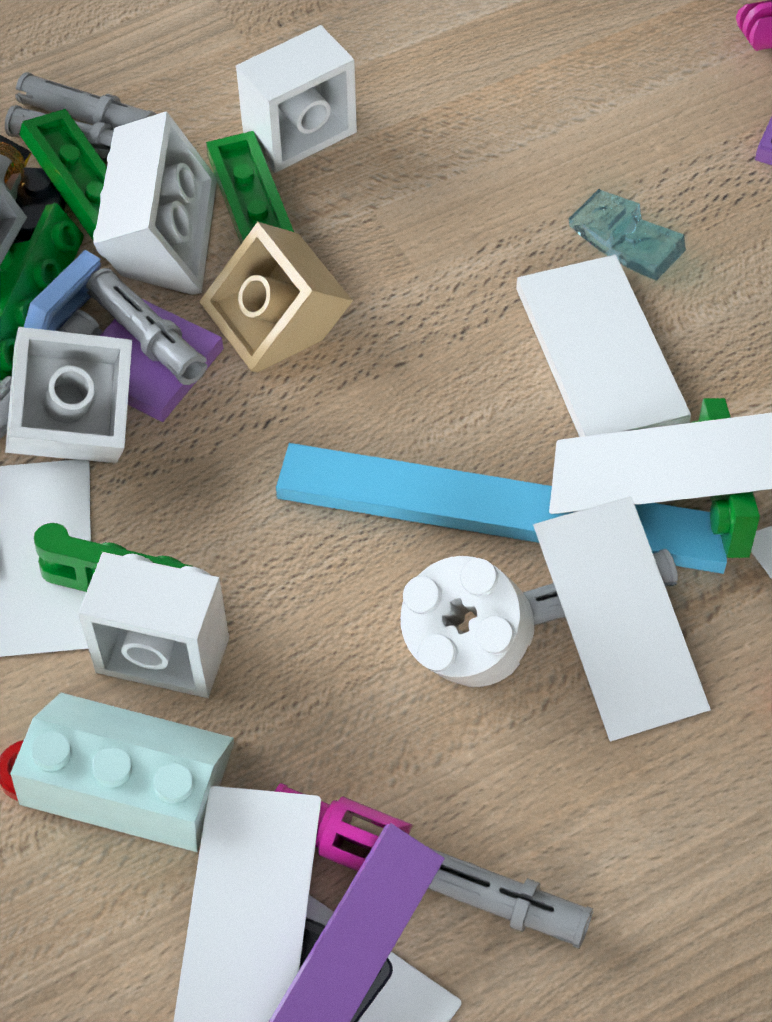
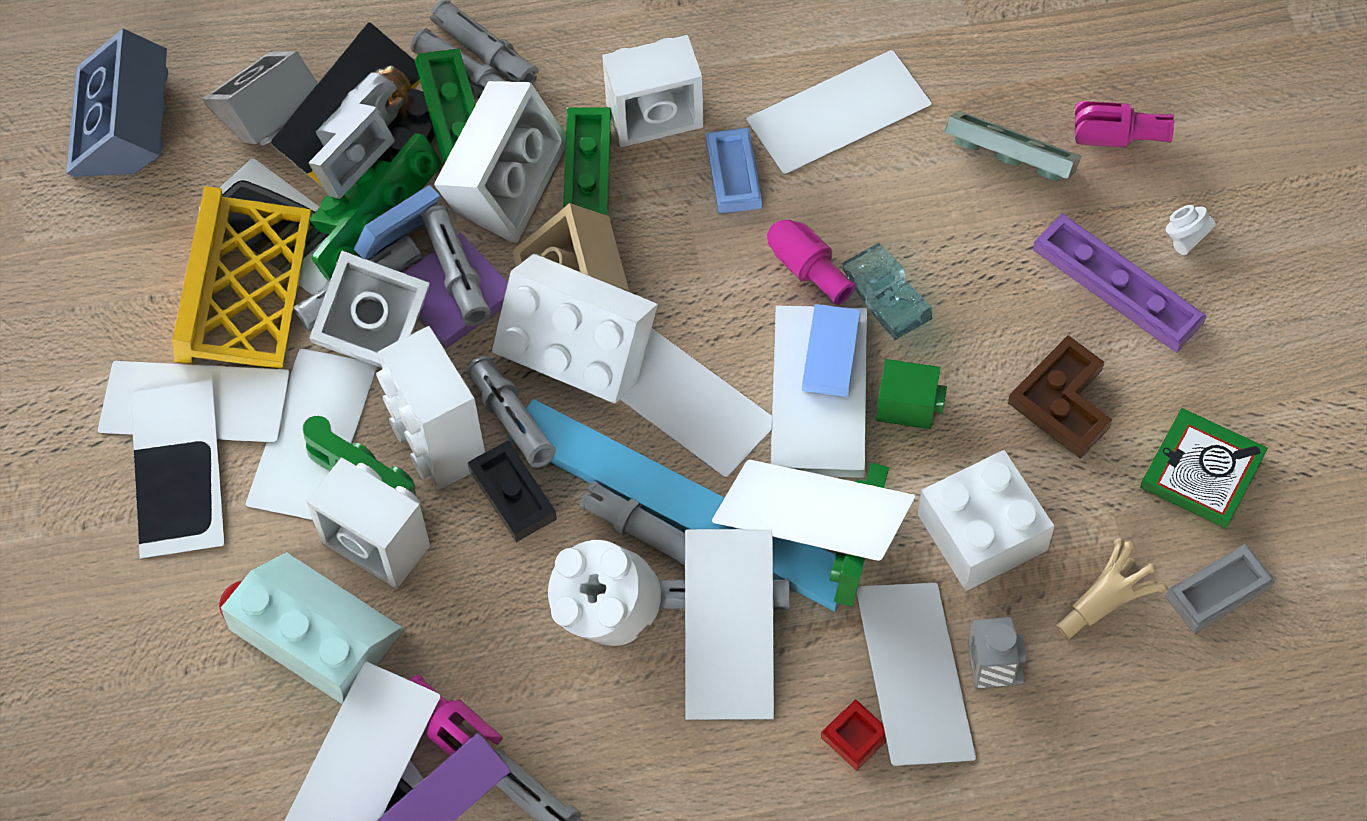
camera: 20 degrees right, 5 degrees up
none -> white brick [376,326,485,491]
none -> light grey pin [467,356,556,467]
none -> black plate [468,440,557,542]
none -> white brick [492,254,658,403]
none -> light grey pin [580,481,685,566]
none -> white sticker [620,328,772,477]
none -> light blue tile [706,128,762,214]
none -> white sticker [746,50,931,174]
none -> dark pink arm [767,220,856,305]
none -> light blue tile [802,304,860,397]
none -> green brick [876,359,947,429]
none -> plate [944,110,1081,181]

